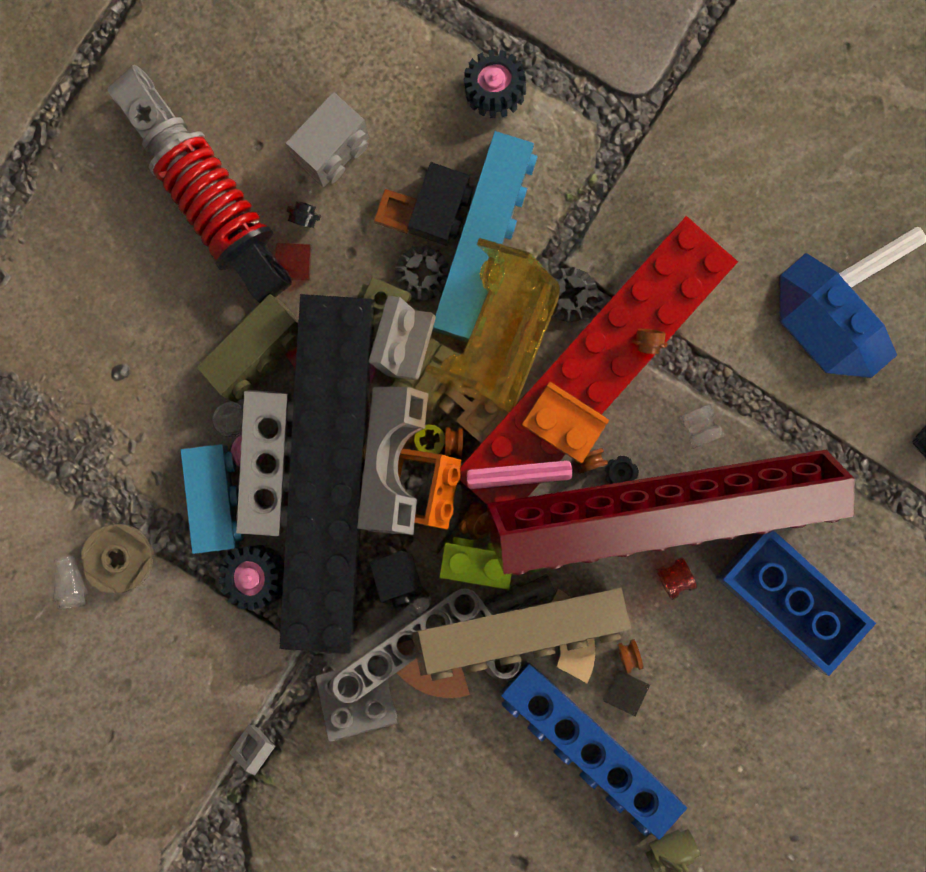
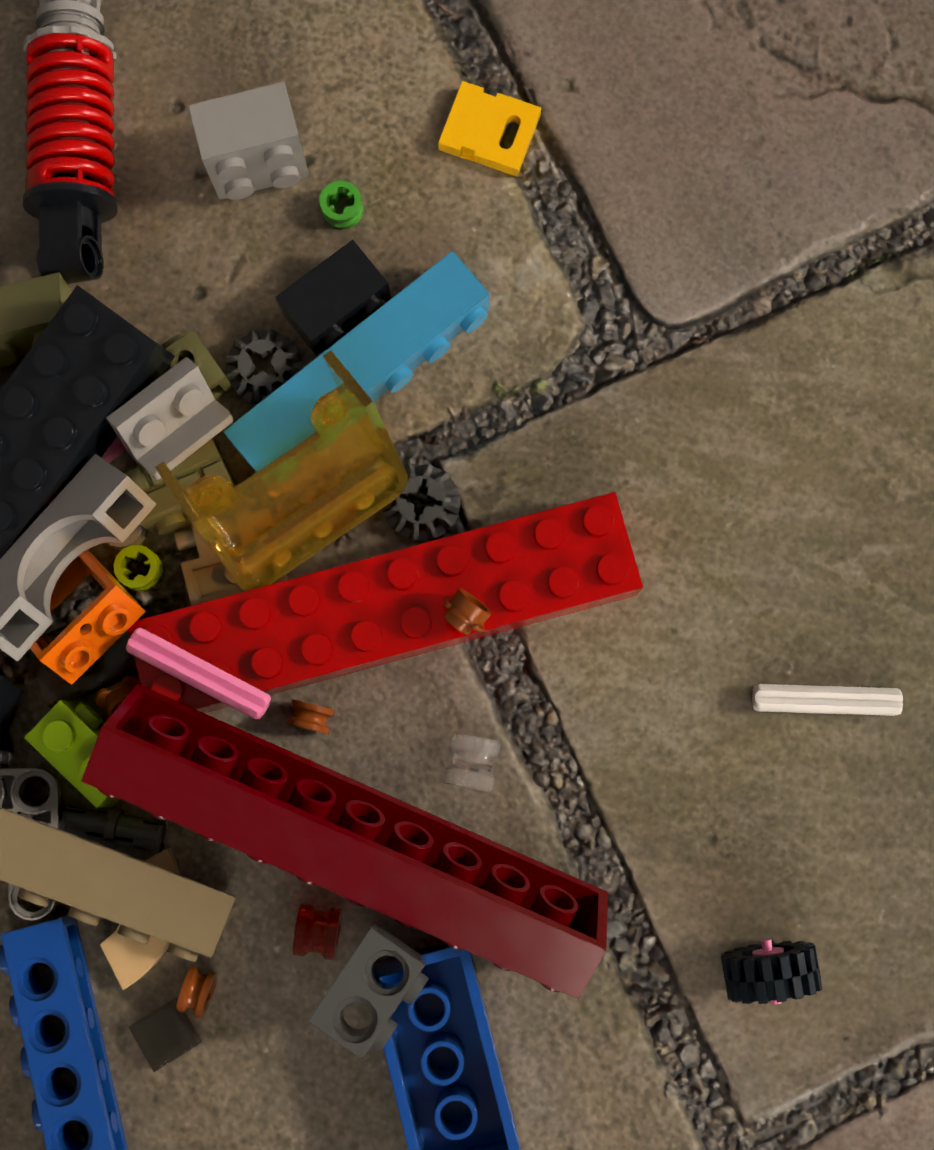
camera: 35 degrees right, 5 degrees down
clear red plate [275,243,312,280] -> none
black plate [287,201,321,228] -> none
dark orange plate [374,189,417,234] -> none
dark orange bush [445,427,463,459] -> none
black wheel [464,50,526,118] -> none
orange plate [521,382,609,464] -> none
black plate [605,456,639,484] -> none
blue wedge [779,253,897,378] -> none
none -> dark grey brick [308,923,429,1060]
none -> bright green bush [319,180,363,230]
none -> yellow piece [438,81,541,177]

